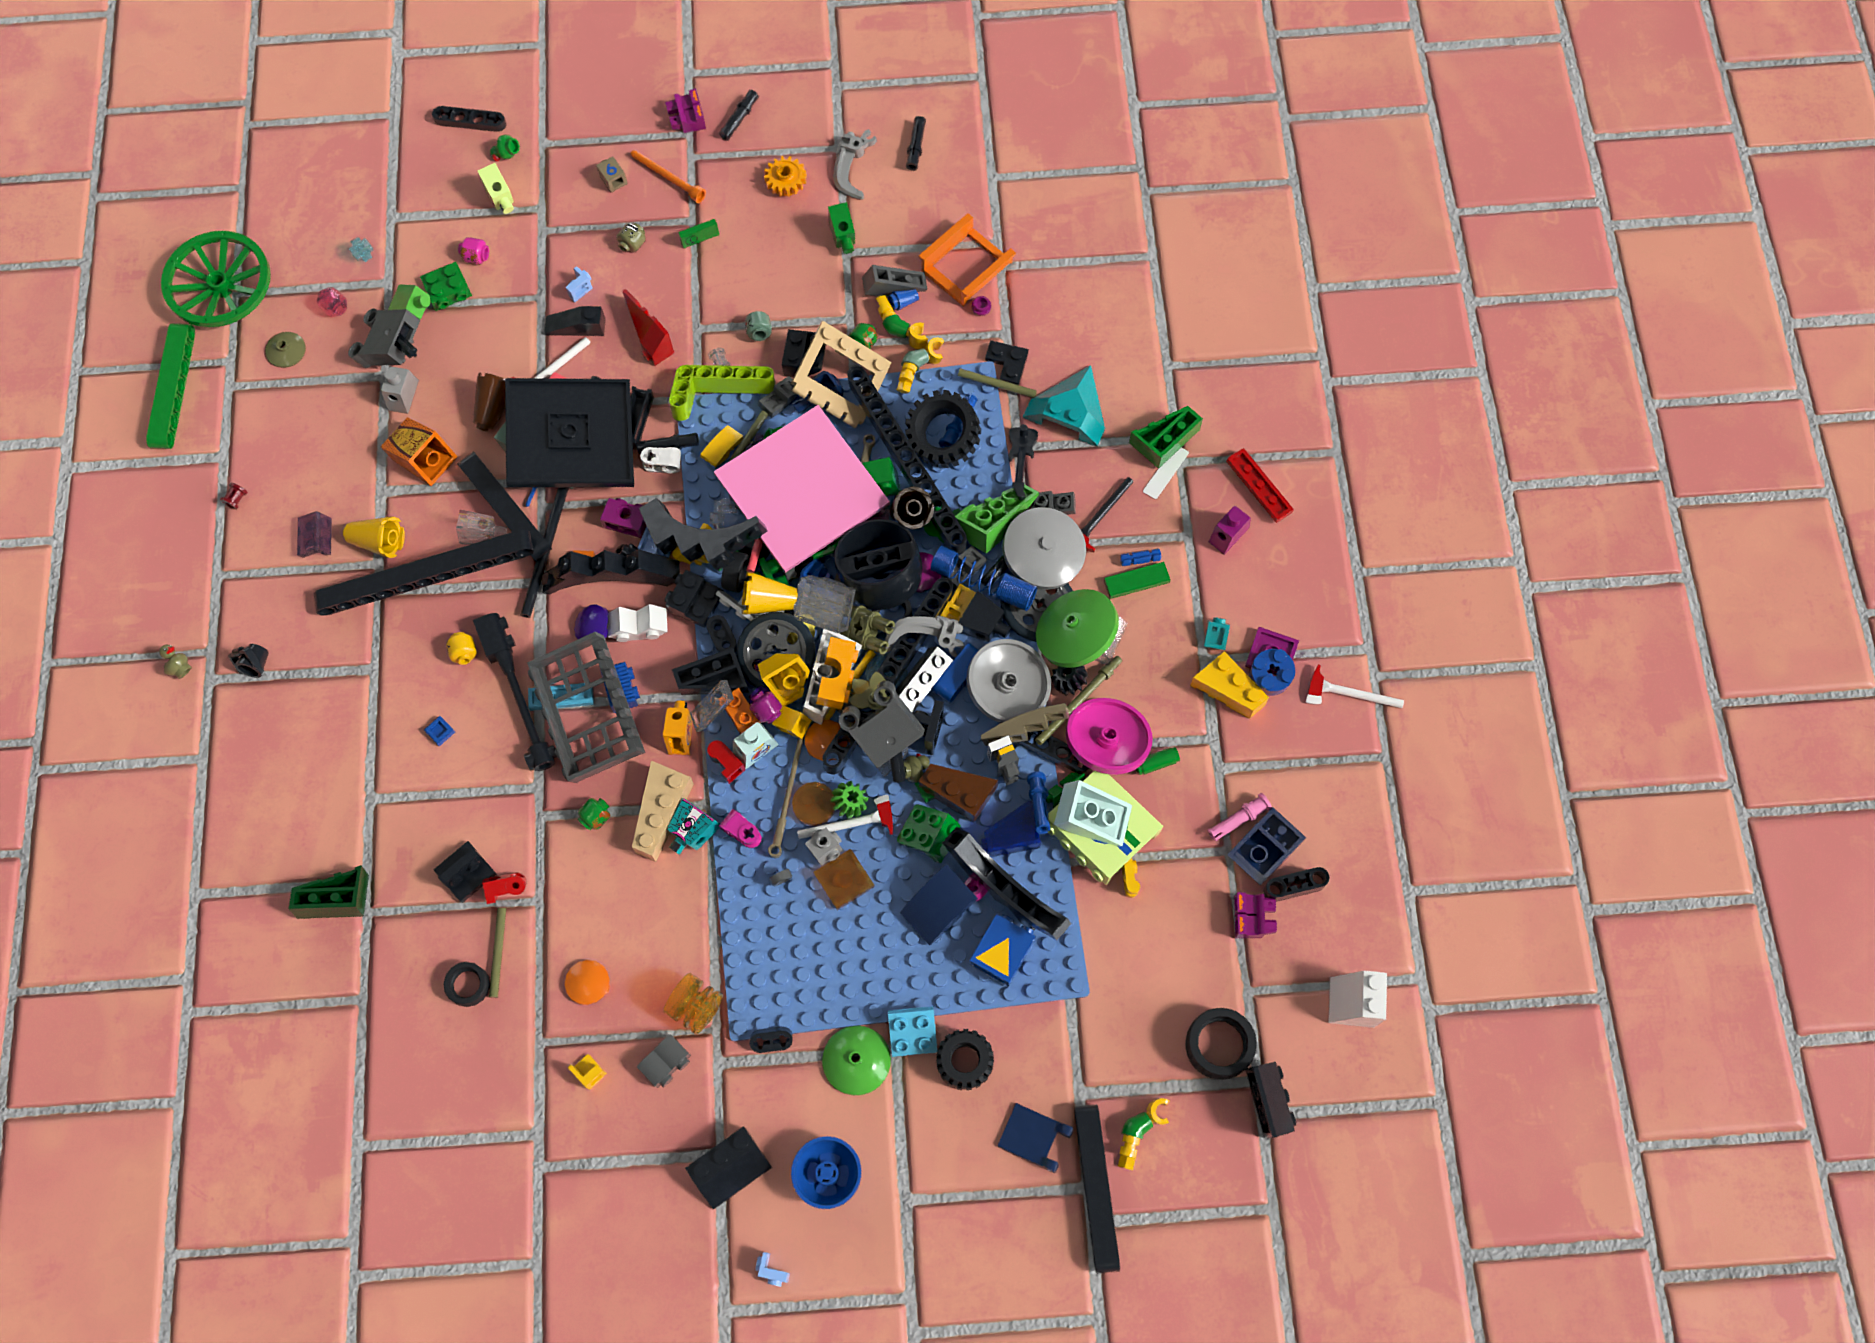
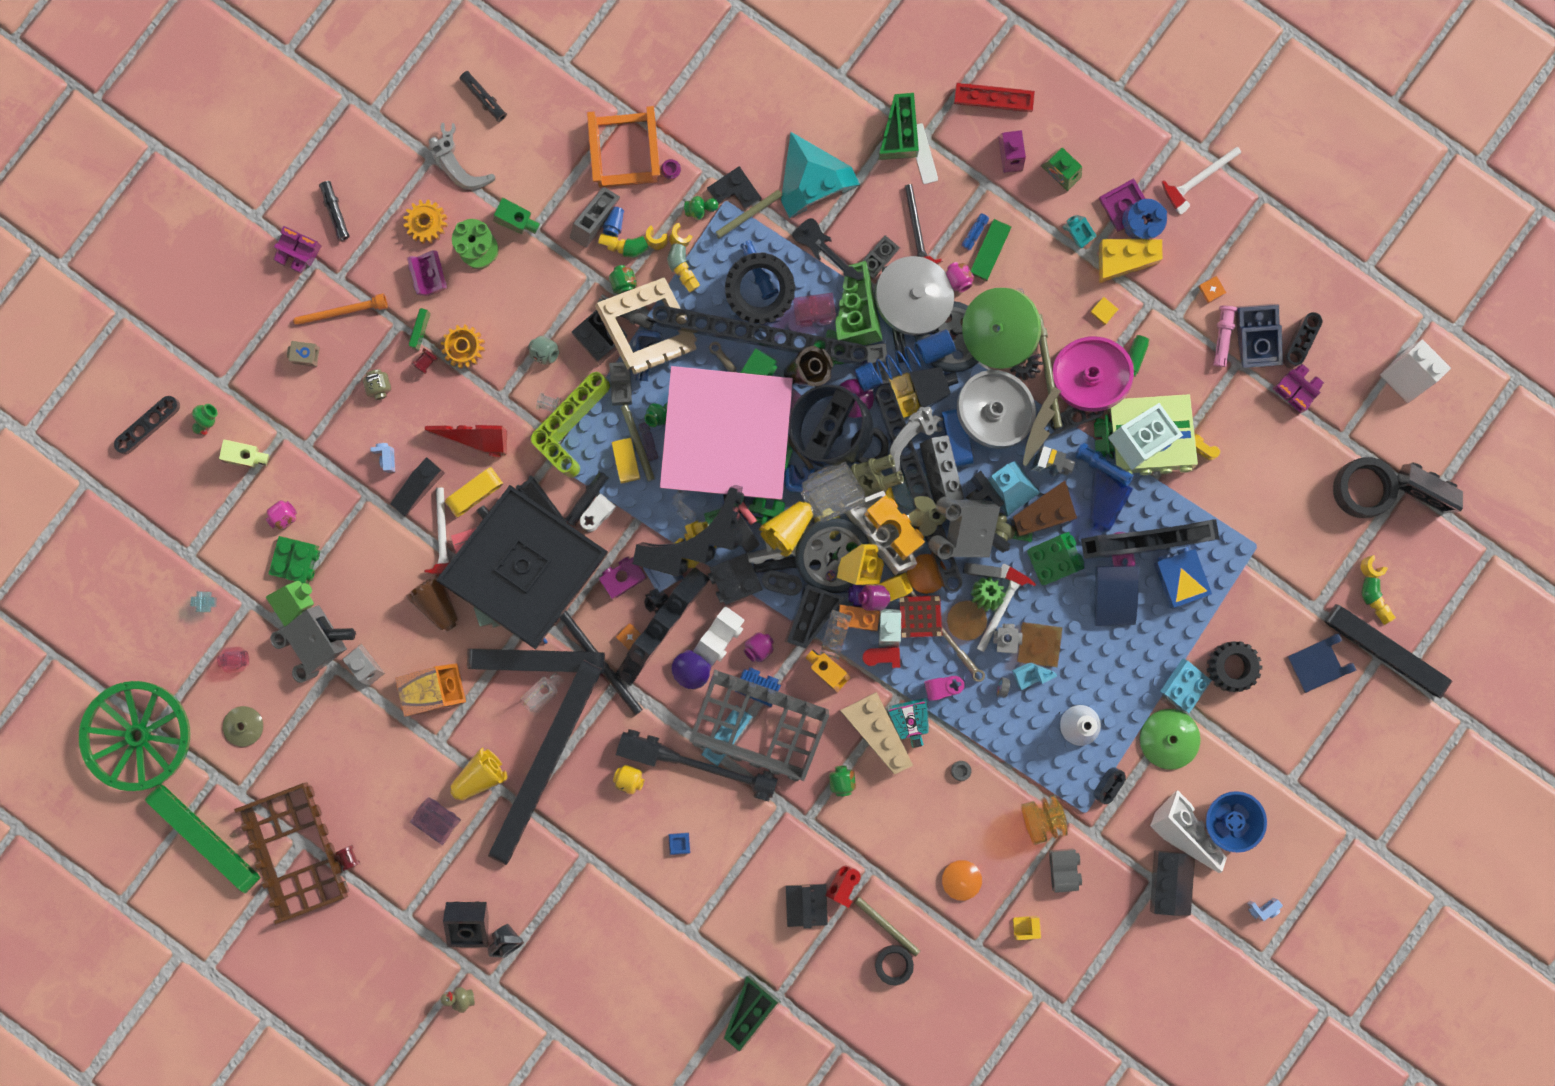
camera: 50 degrees left, 15 degrees up
none -> reddish brown window [234,782,349,924]
none -> magenta bracket [407,250,447,296]
none -> dark red bush [411,348,438,374]
none -> light orange gear [441,324,486,369]
none -> black slope [443,901,489,947]
none -> yellow beam [445,467,503,518]
none -> bright green piece [452,219,499,269]
none -> dark grey pin [598,295,655,330]
none -> green animal [684,196,718,220]
none -> magenta head [744,632,774,662]
none -> black axle [754,552,833,573]
none -> clear pink brick [793,293,836,327]
none -> tile [899,595,942,638]
none -> dark pink head [946,262,974,293]
none -> dark grey tile [951,761,972,781]
none -> dark grey beam [963,563,1002,578]
none -> medium azure slope [988,461,1040,516]
none -> medium azure slope [1012,663,1057,690]
none -> green torso [1041,147,1082,192]
none -> white cone [1060,705,1101,746]
none -> yellow tile [1090,297,1119,325]
none -> white wedge [1150,790,1227,873]
none -> orange tile [1198,276,1227,303]

